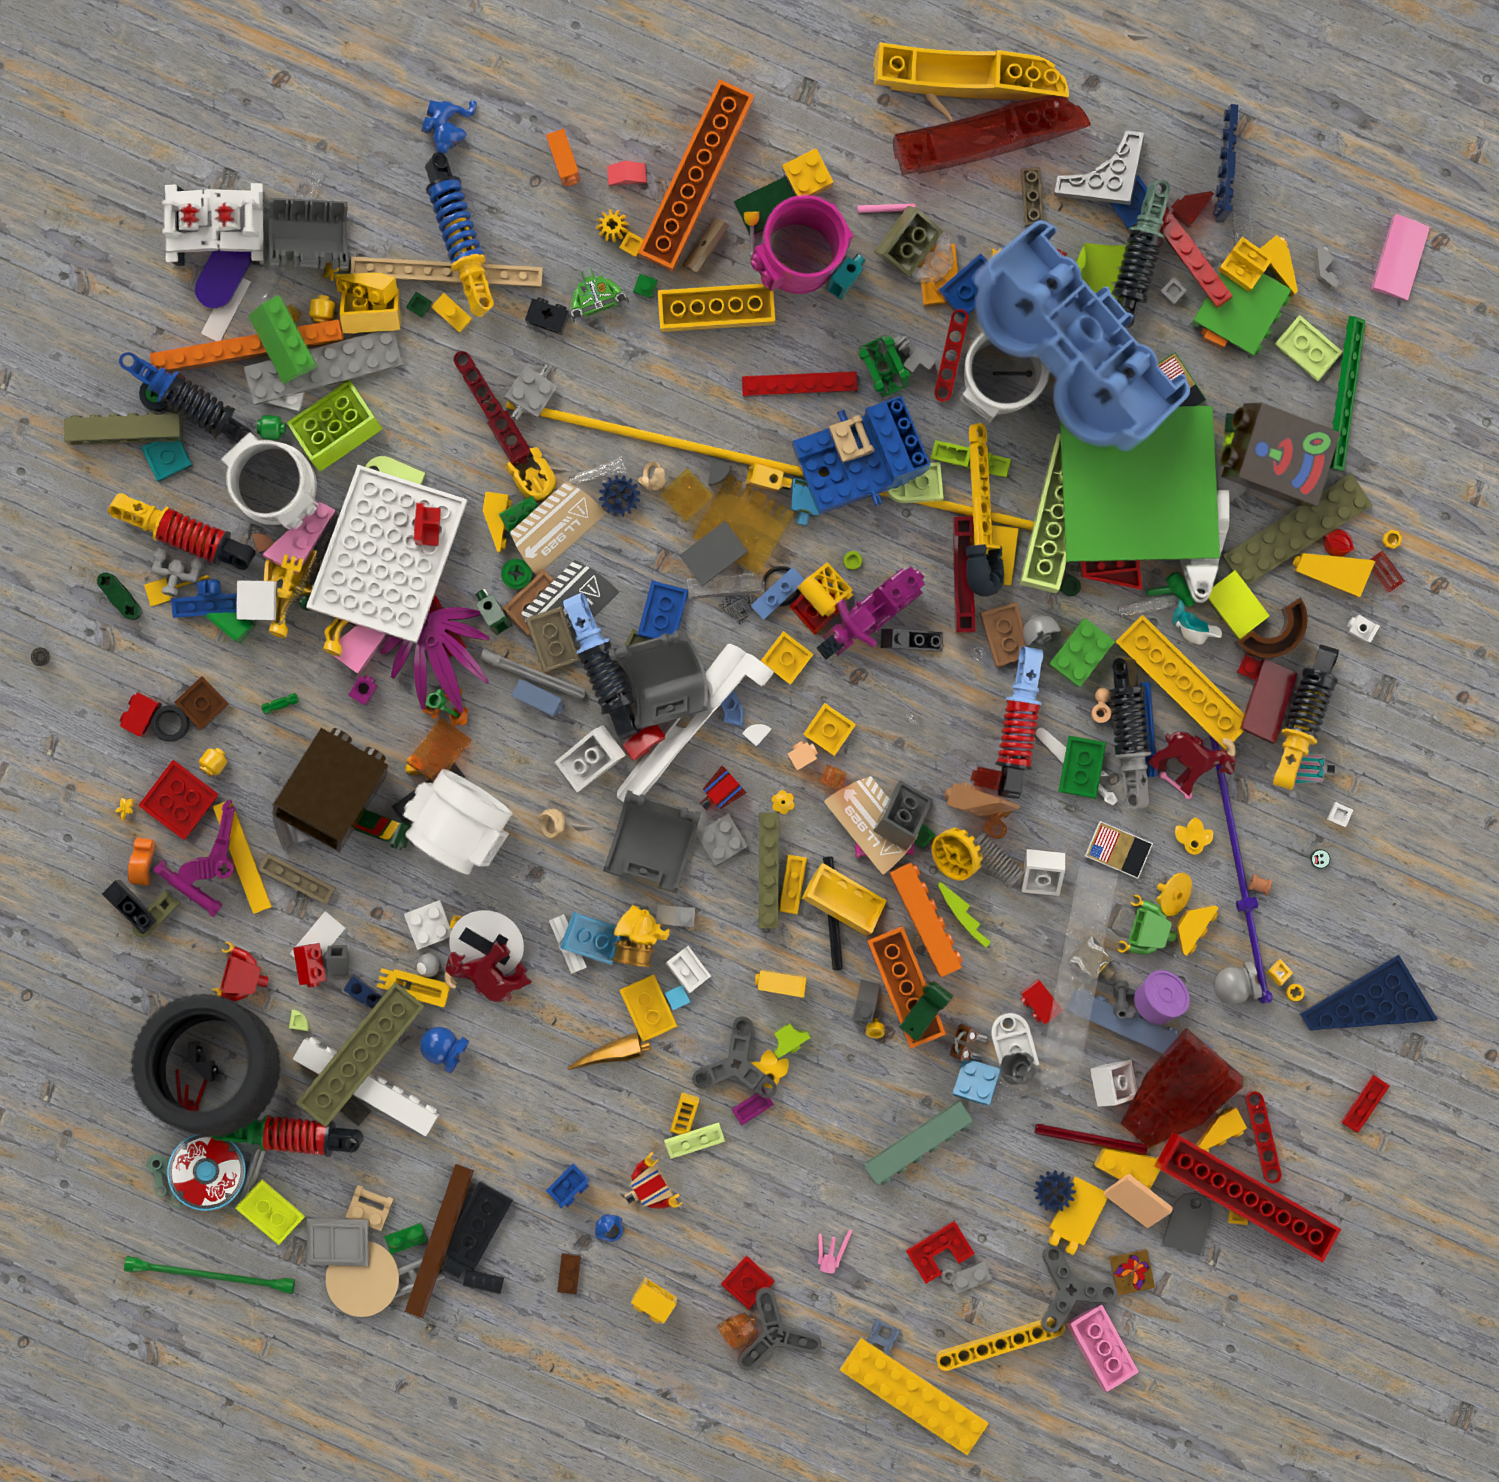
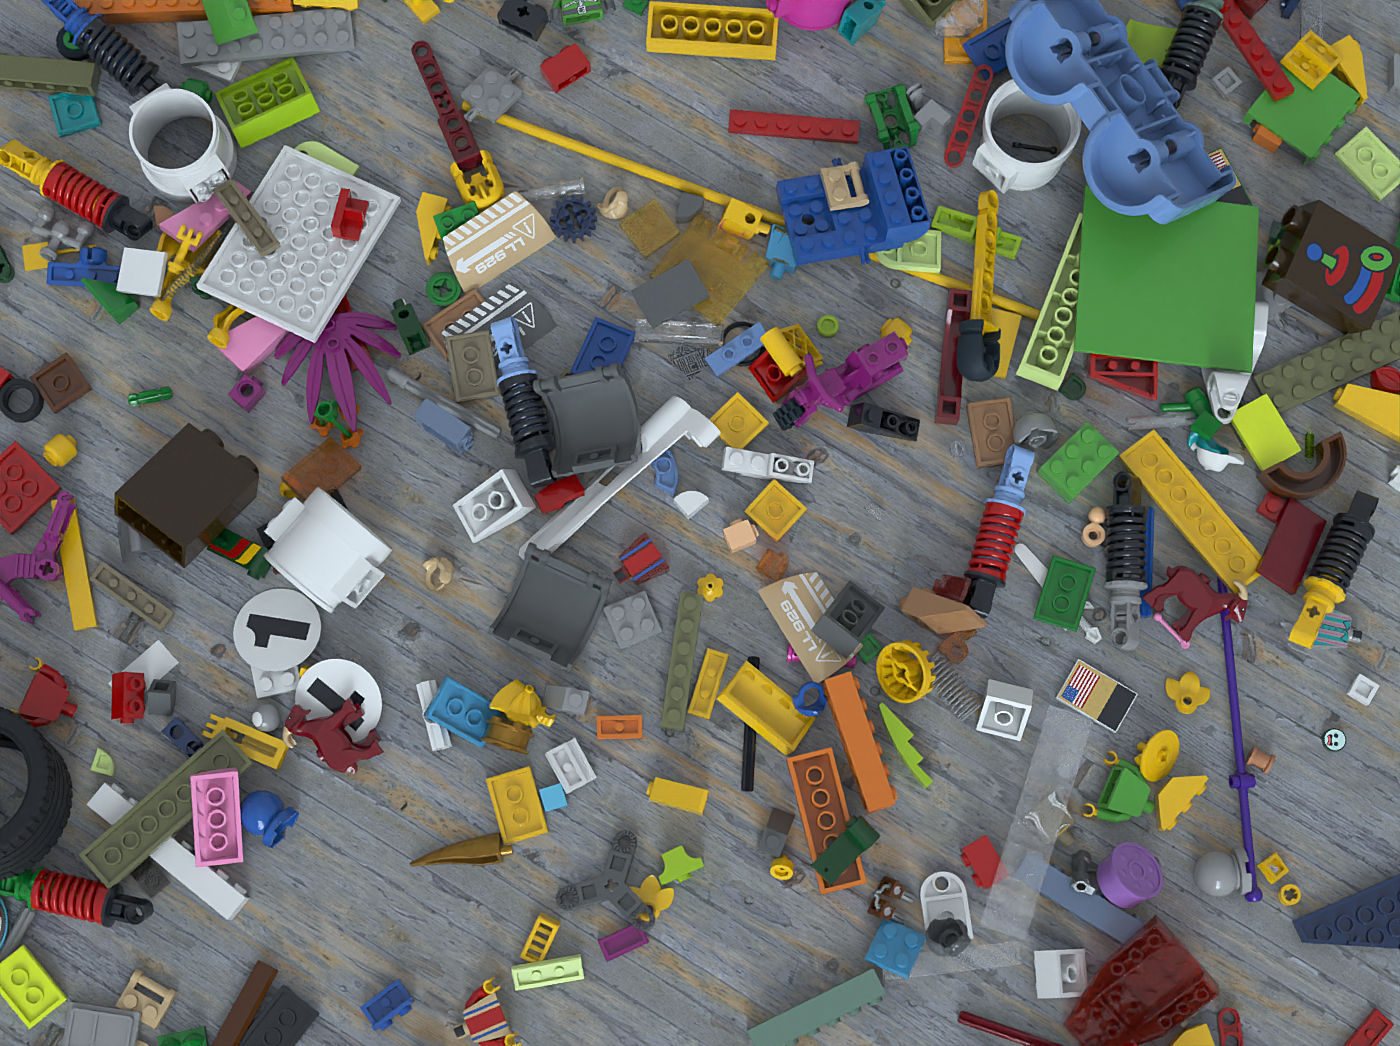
camera: 10 degrees right, 10 degrees down
none -> bright pink slope [190,767,243,867]
none -> dark tan plate [213,178,281,258]
none -> white sticker [233,589,321,672]
none -> red brick [540,43,591,94]
none -> orange plate [596,715,643,740]
none -> white slope [721,447,814,483]
none -> blue piece [792,681,827,717]
none -> yellow head [880,318,913,346]
none -> green tile [1190,410,1223,441]
none -> clear neon green piece [1305,427,1314,464]

